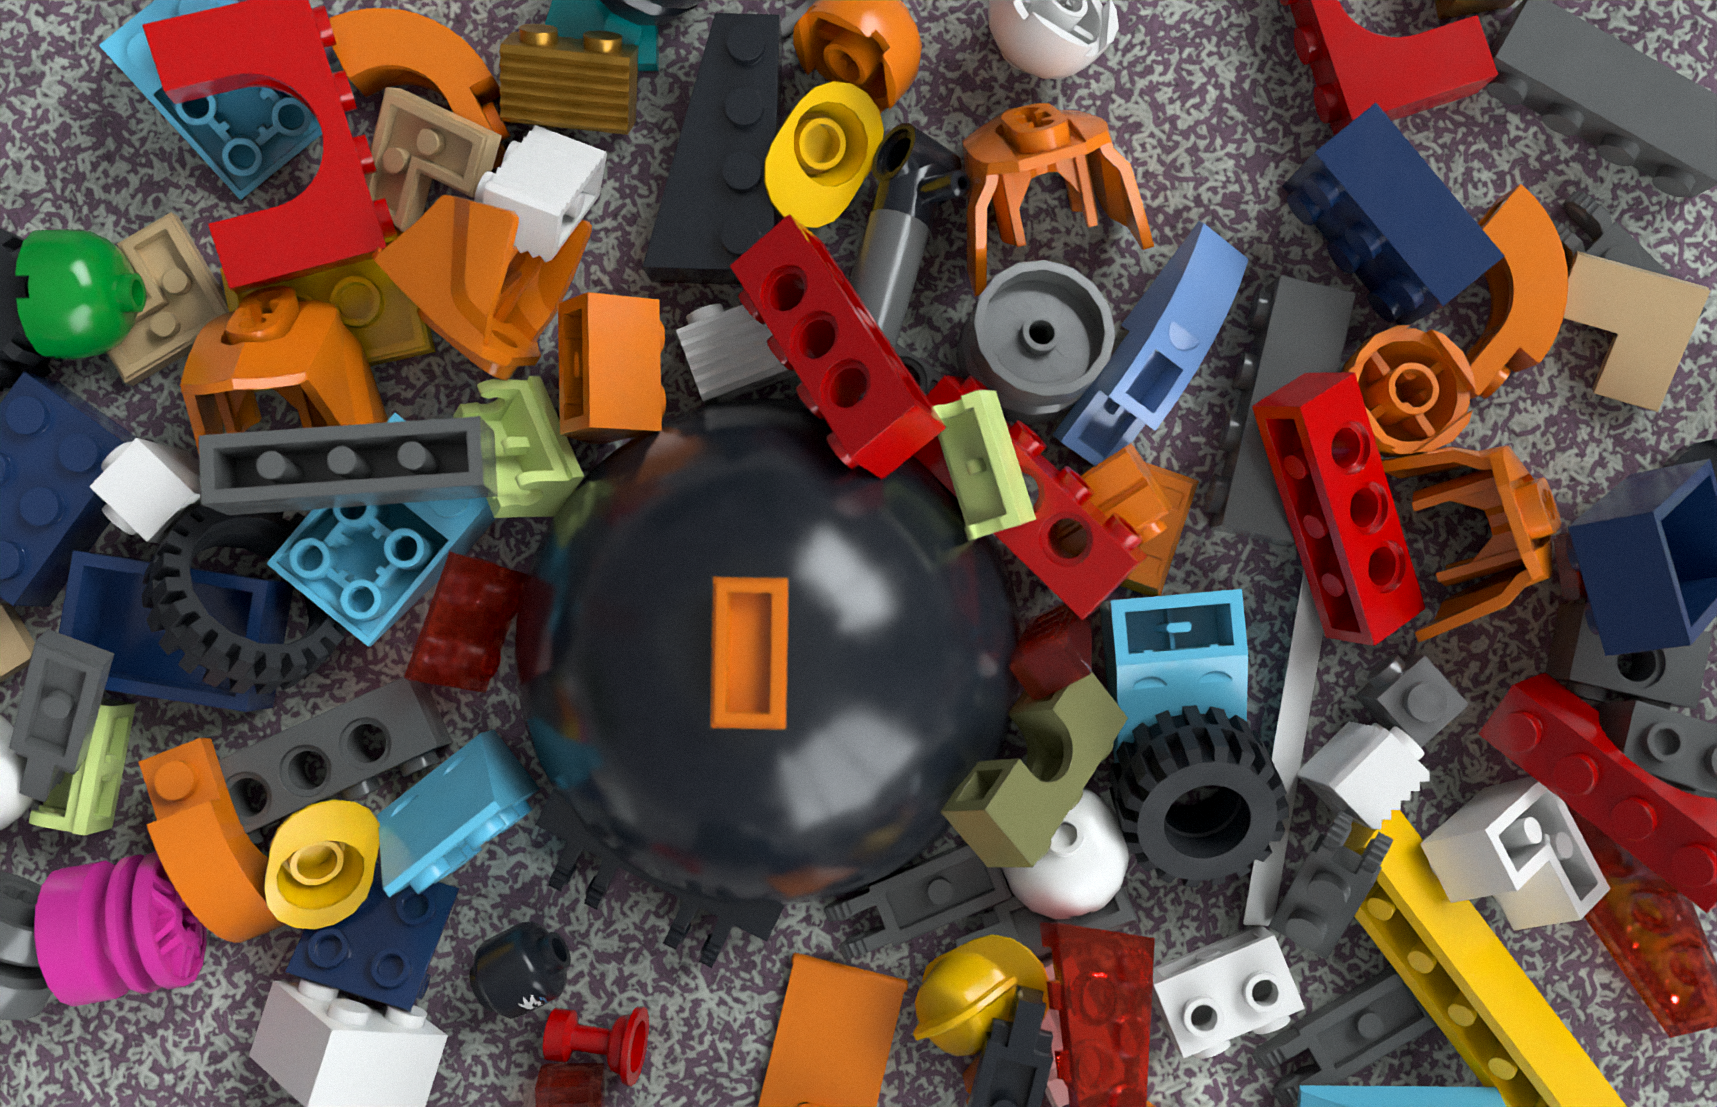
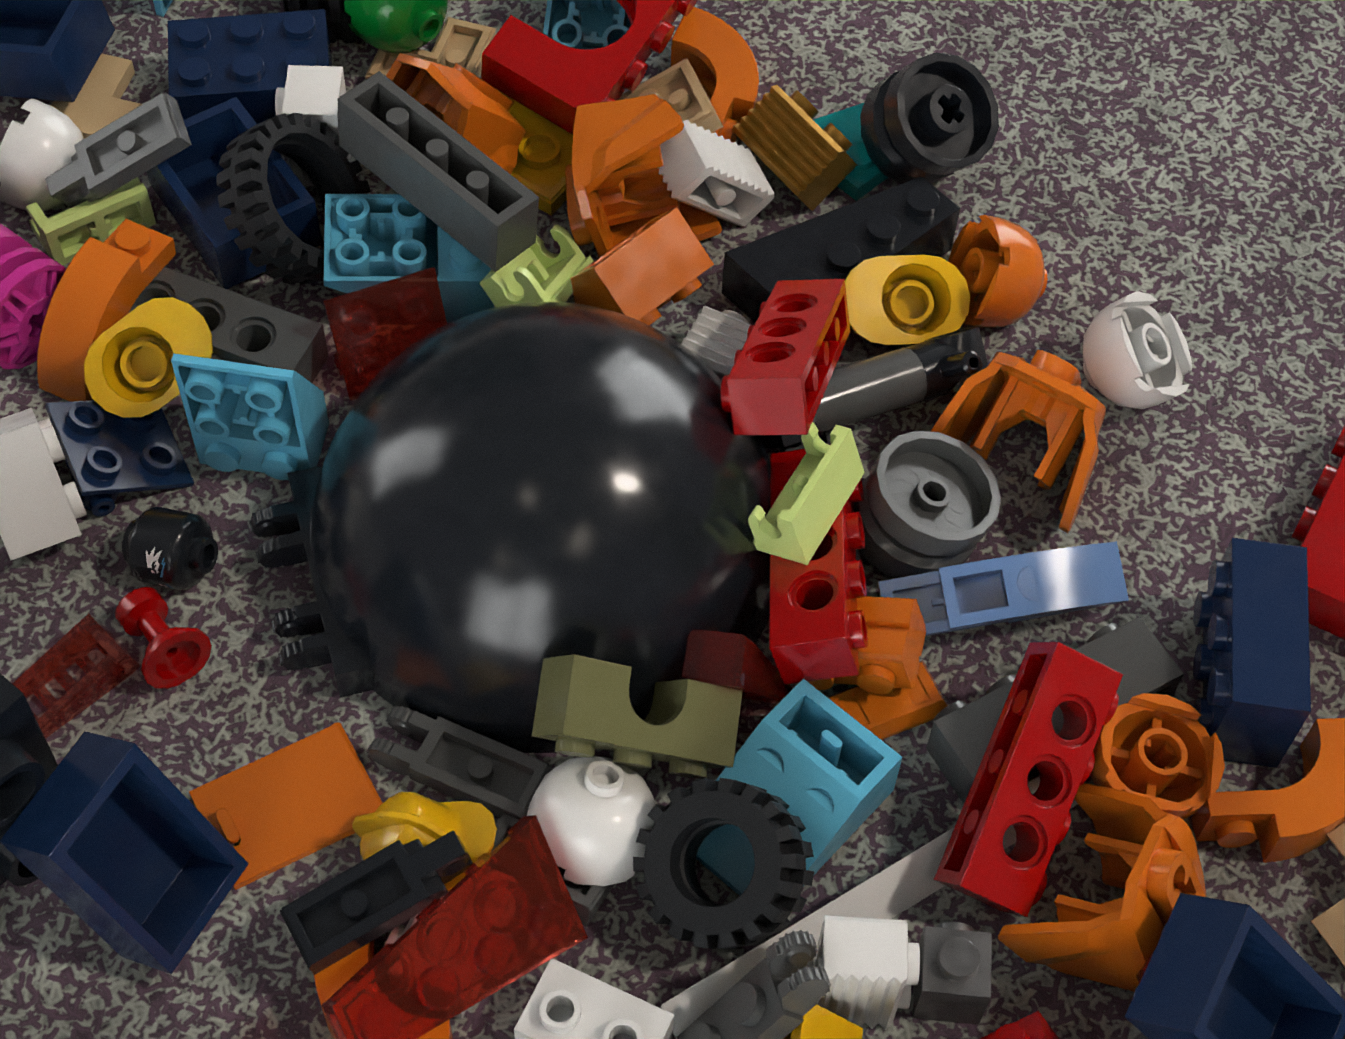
camera: 45 degrees right, 30 degrees down
orange tile [710,577,789,729] -> none

